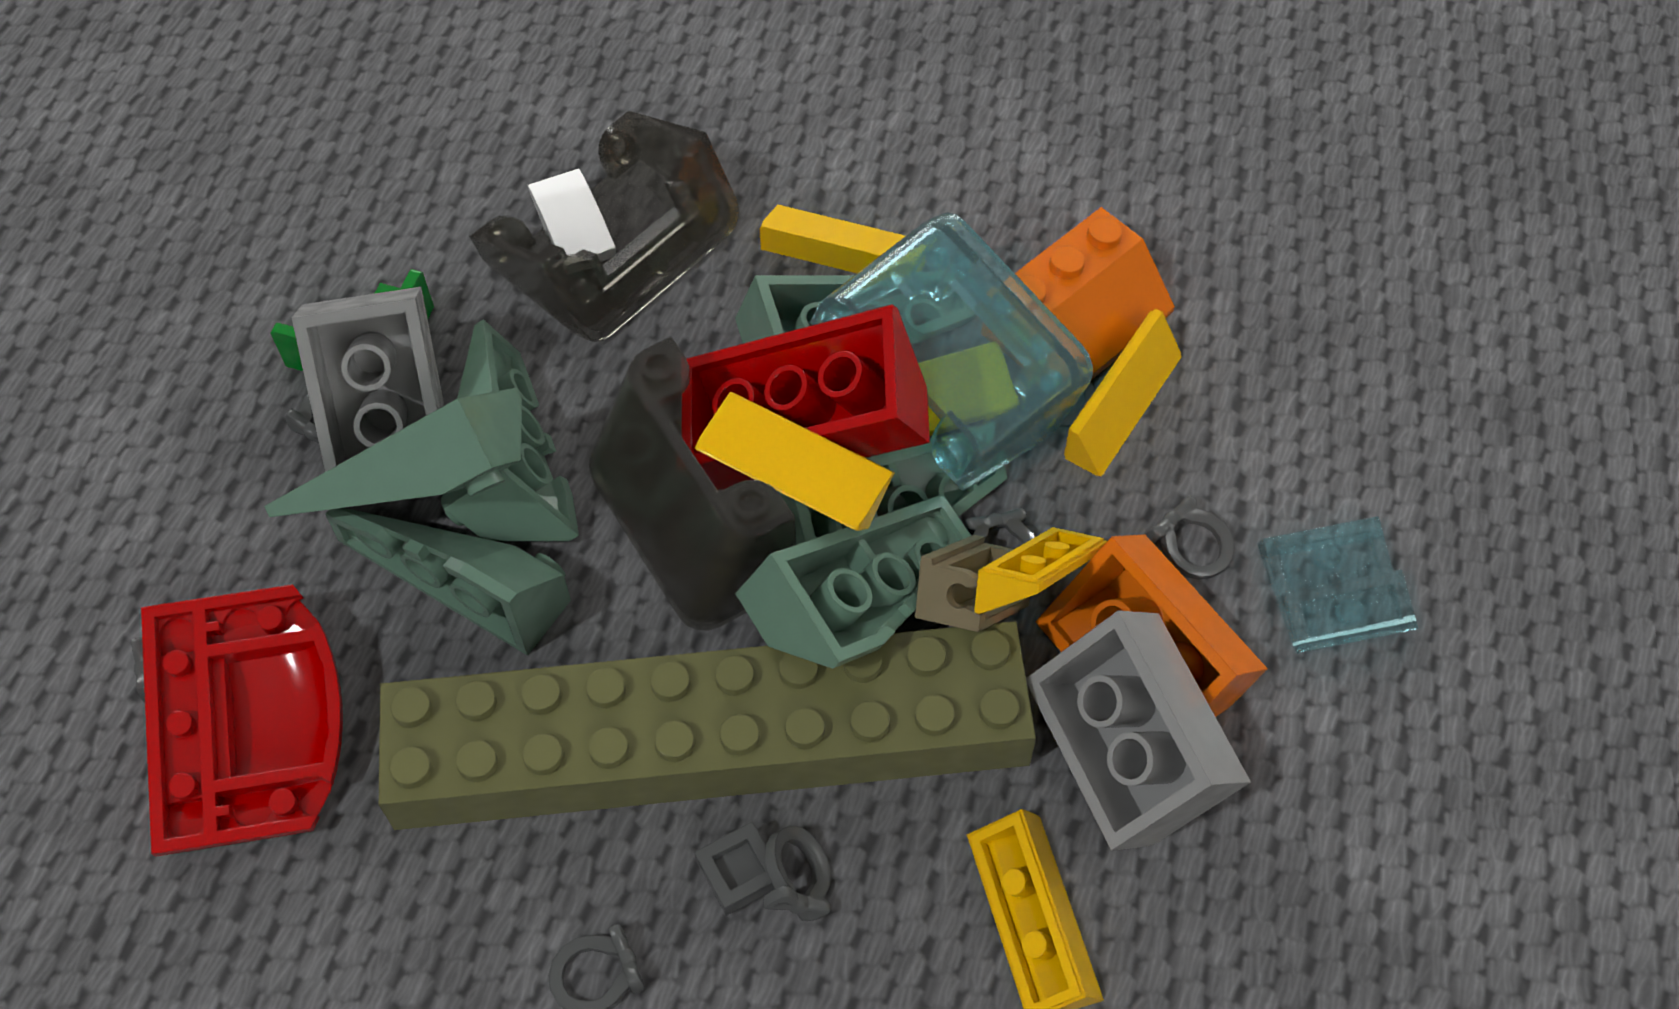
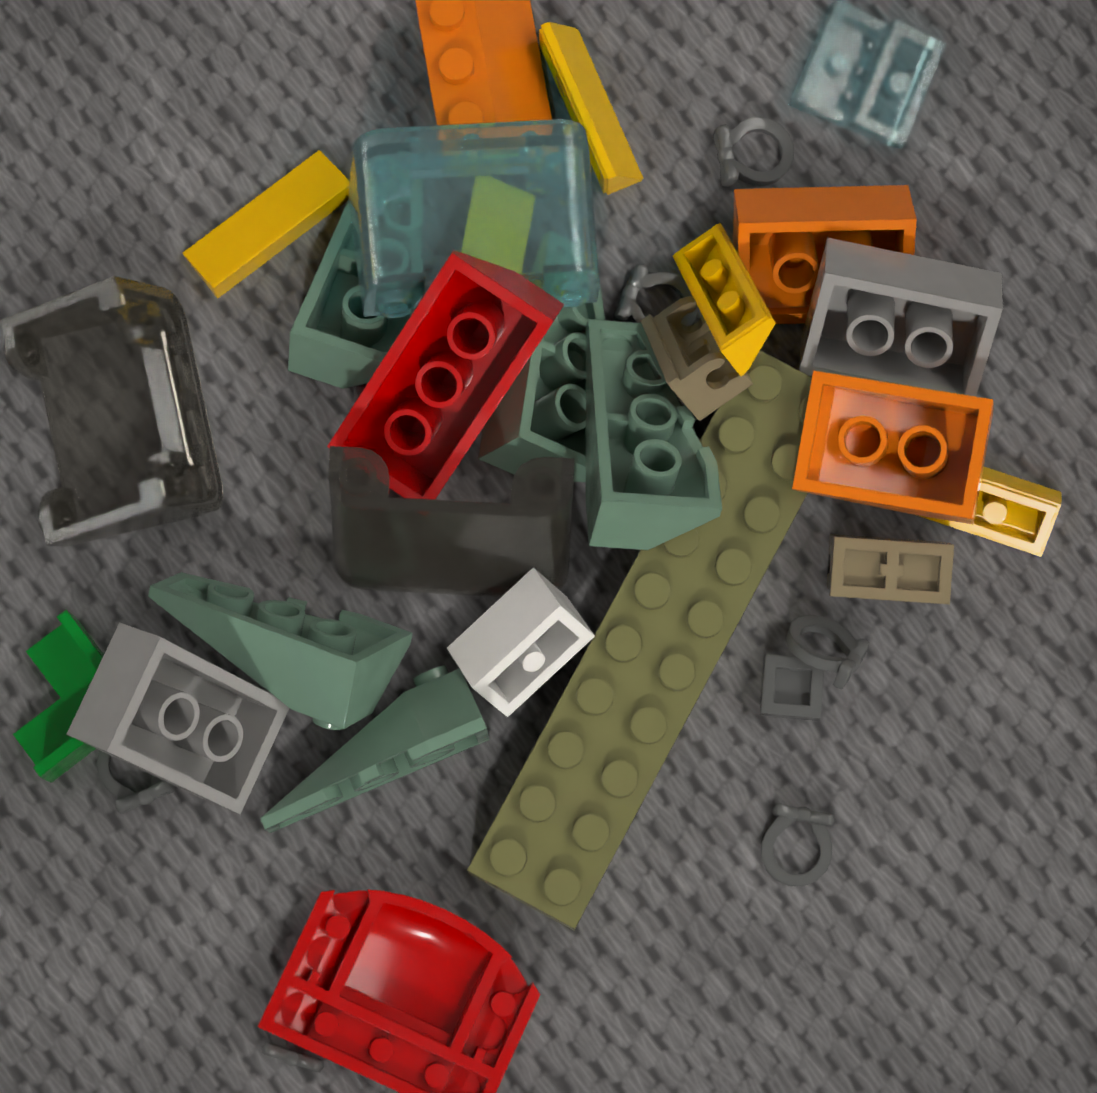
camera: 55 degrees left, 20 degrees up
sand green wedge [264,388,522,517] -> none
white slope [528,169,616,274] -> none
yellow slope [695,392,895,531] -> none
none -> white brick [447,567,595,717]
none -> orange slope [792,370,994,525]
none -> dark tan hinge [827,534,954,605]

